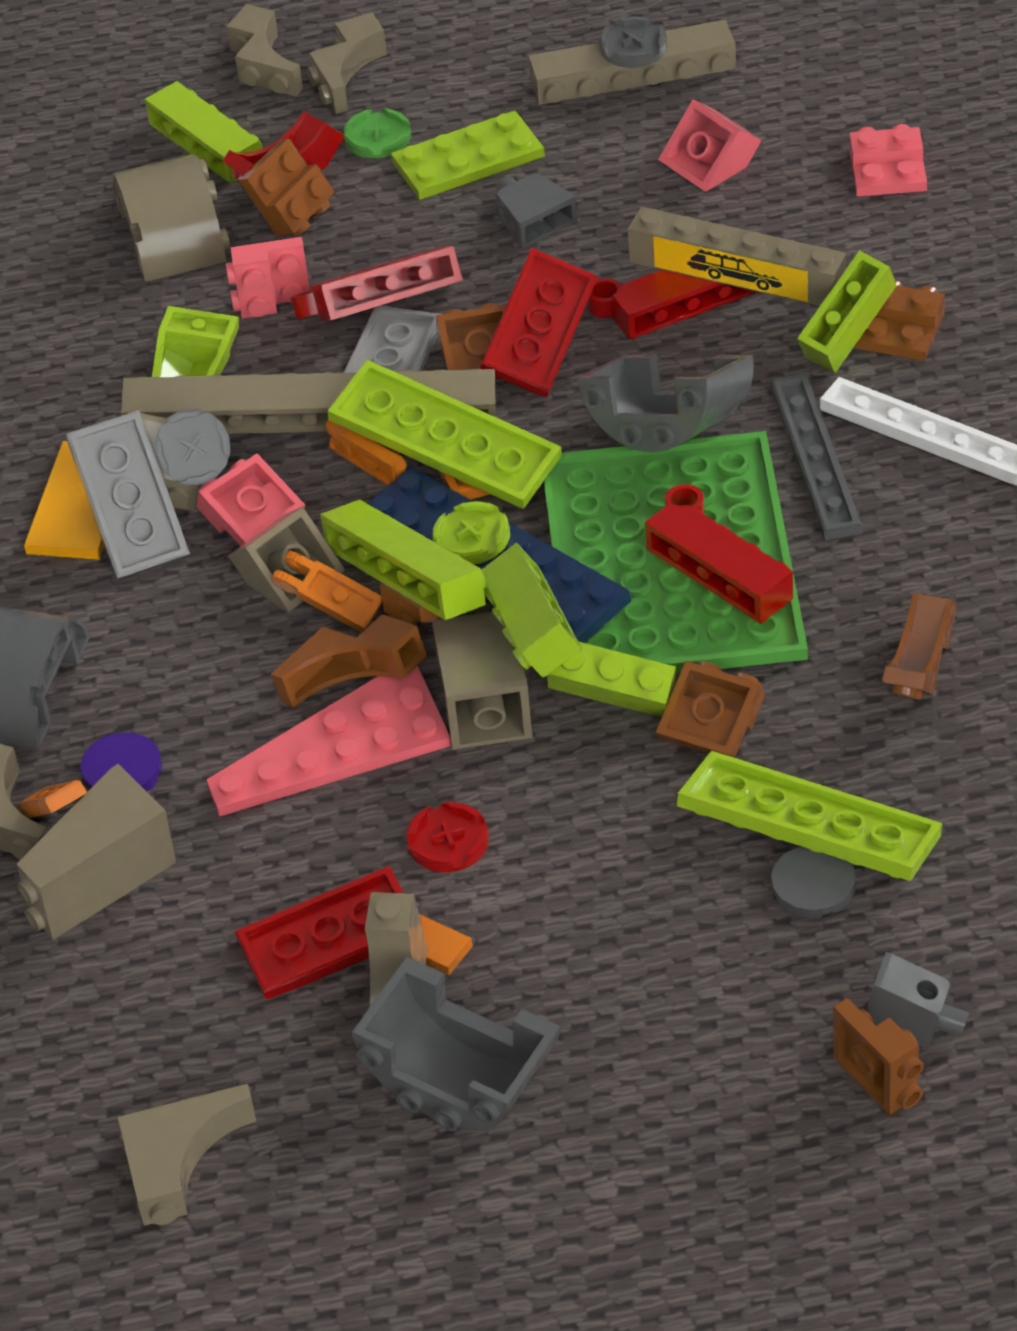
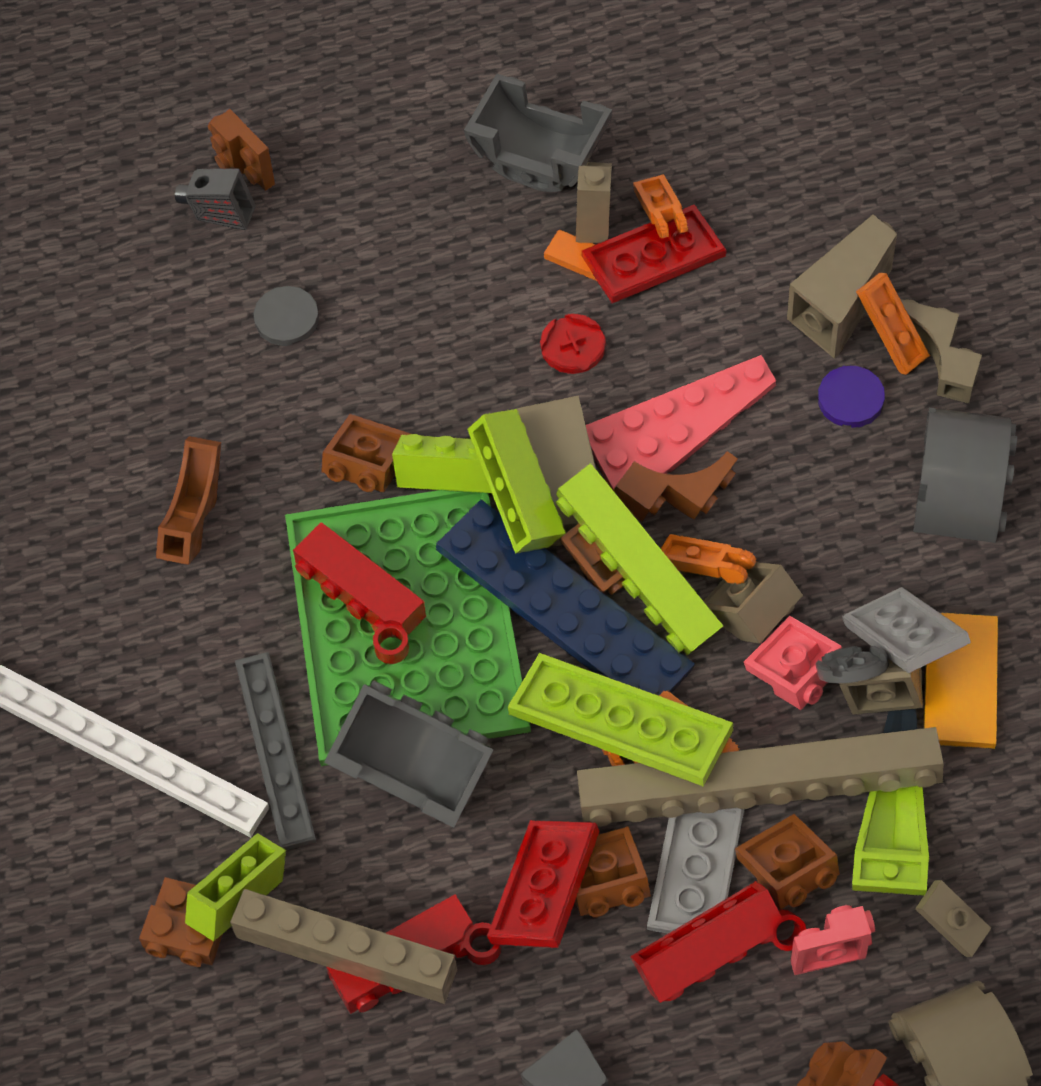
camera: 175 degrees right, 15 degrees up
dark tan arch [118,1084,256,1226] -> none
lime tile [433,501,510,564] -> none
lime plate [677,751,943,881] -> none
none -> orange hinge [633,174,688,239]
none -> dark orange plate [735,814,840,910]
none -> dark tan plate [915,880,991,957]

